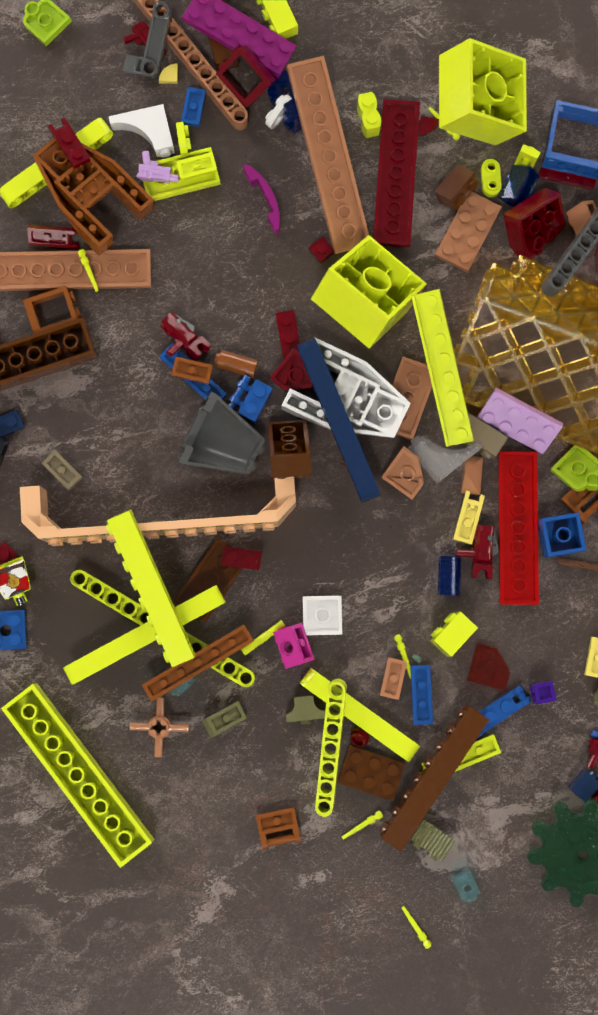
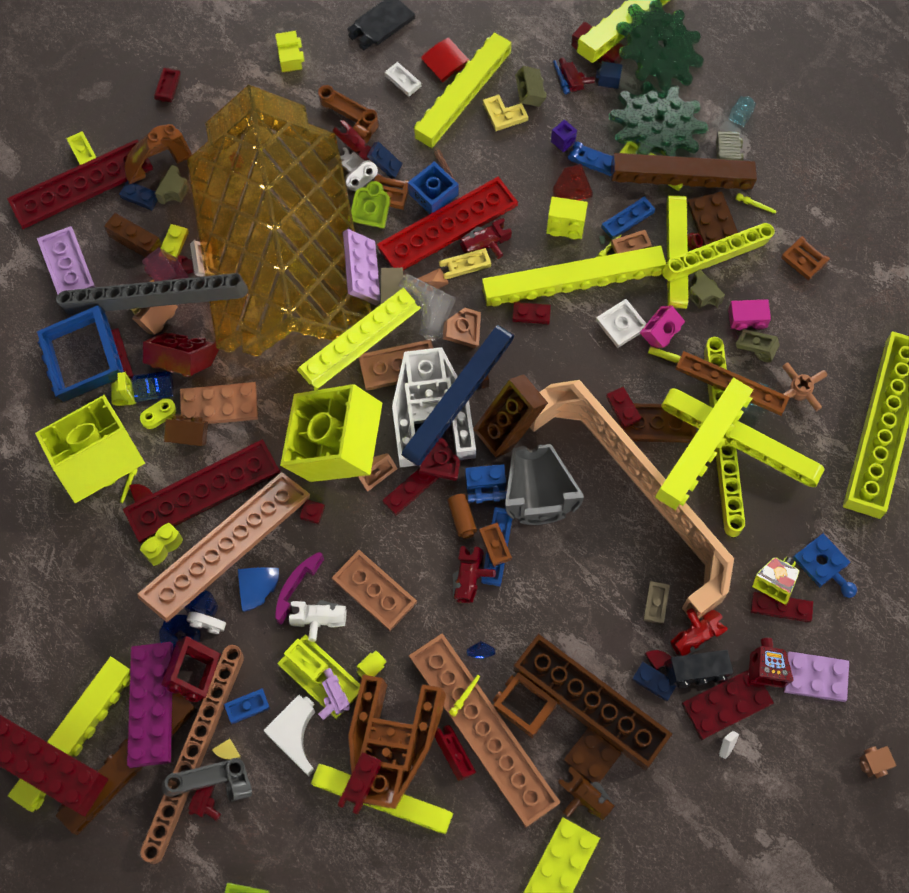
camera: 120 degrees left, 15 degrees down
neon yellow plate [176,122,191,154] -> none
neon yellow piece [401,906,431,949] -> none
clear blue brick [438,556,462,596] -> none
none -> blue brick [238,567,279,612]
none -> white piece [289,600,347,642]
none -> nougat plate [332,550,417,631]
none -> neon yellow brick [357,650,387,678]
none -> nougat slope [358,453,398,492]
none -> clear blue tile [467,641,495,658]
none -> neon yellow brick [482,246,666,307]
none -> dark red plate [513,302,551,324]
none -> clear green plate [608,81,708,156]
none -> dark red tile [645,650,671,670]
none -> red piece [670,608,728,656]
none -> dark pink brick [728,299,771,331]

